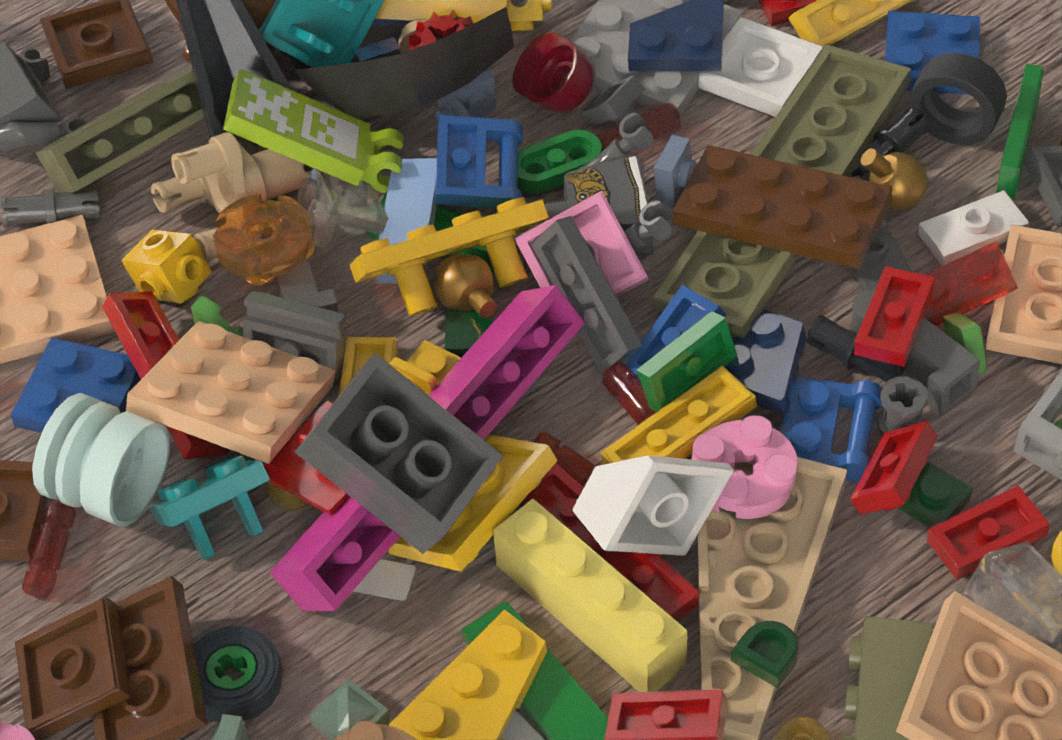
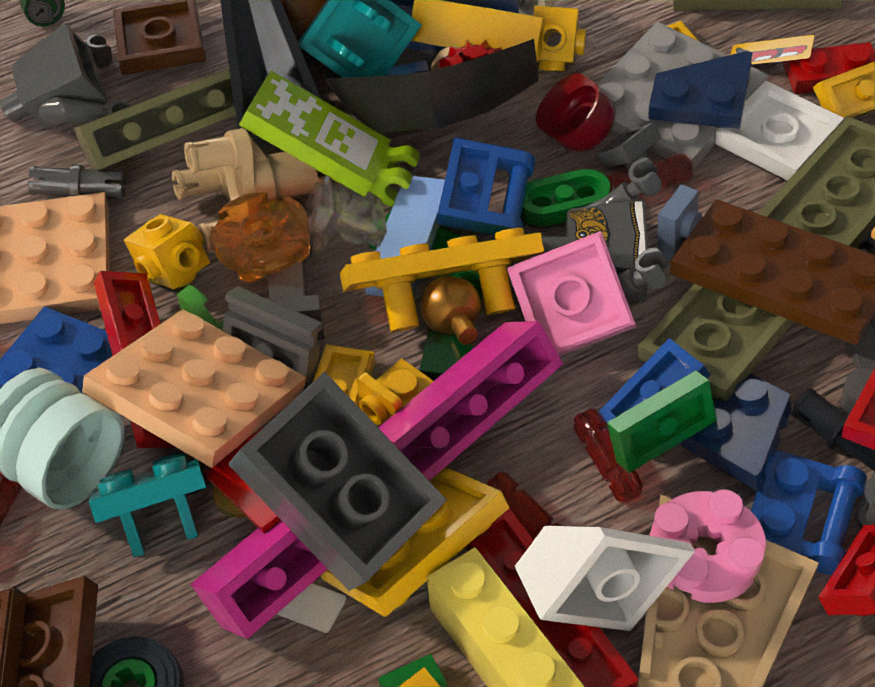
camera: 10 degrees right, 0 degrees up
sand blue bracket [435,69,496,123] -> none
dark grey plate [531,216,643,374] -> none
yellow tile [600,366,757,465] -> none

